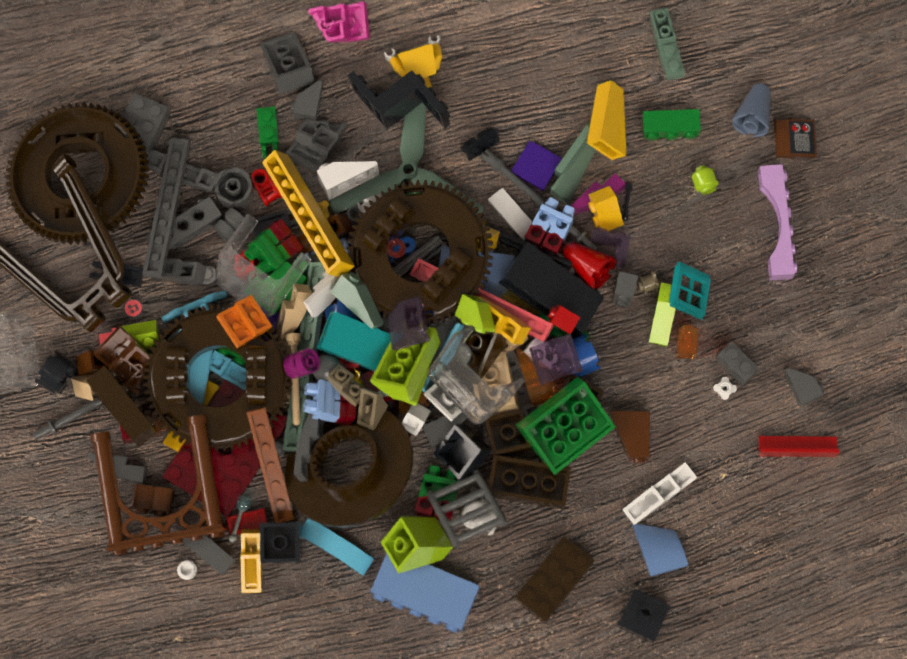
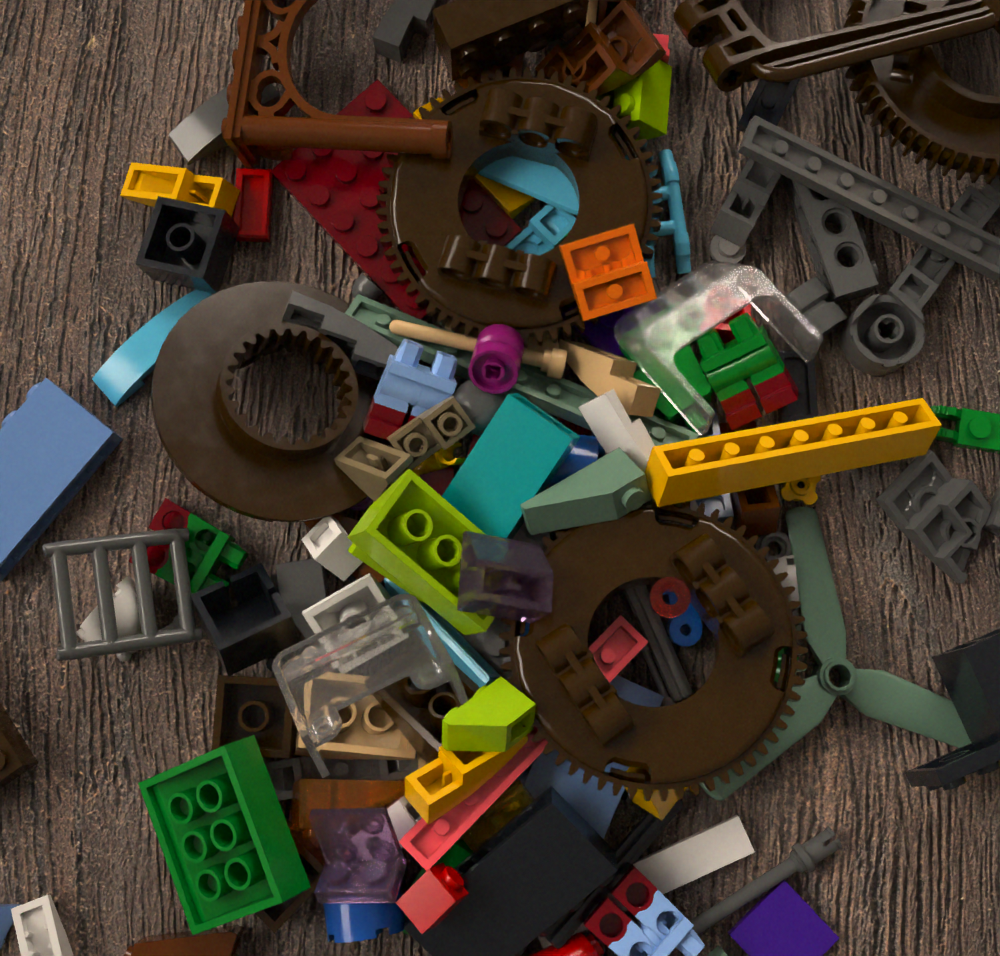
camera: 105 degrees right, 5 degrees up
tile [124,299,144,319] -> none
reddish brown brick [131,484,175,517] -> none
white plate [177,560,197,580] -> none
hinge [229,496,253,542] -> none
dark orange tile [246,407,295,523] -> none
red piece [251,169,282,207] -> none
white slope [316,161,379,201] -> none
lime slope [381,517,453,573] -> none
black hinge [460,127,500,161] -> none
dark brown brick [489,455,571,509] -> none

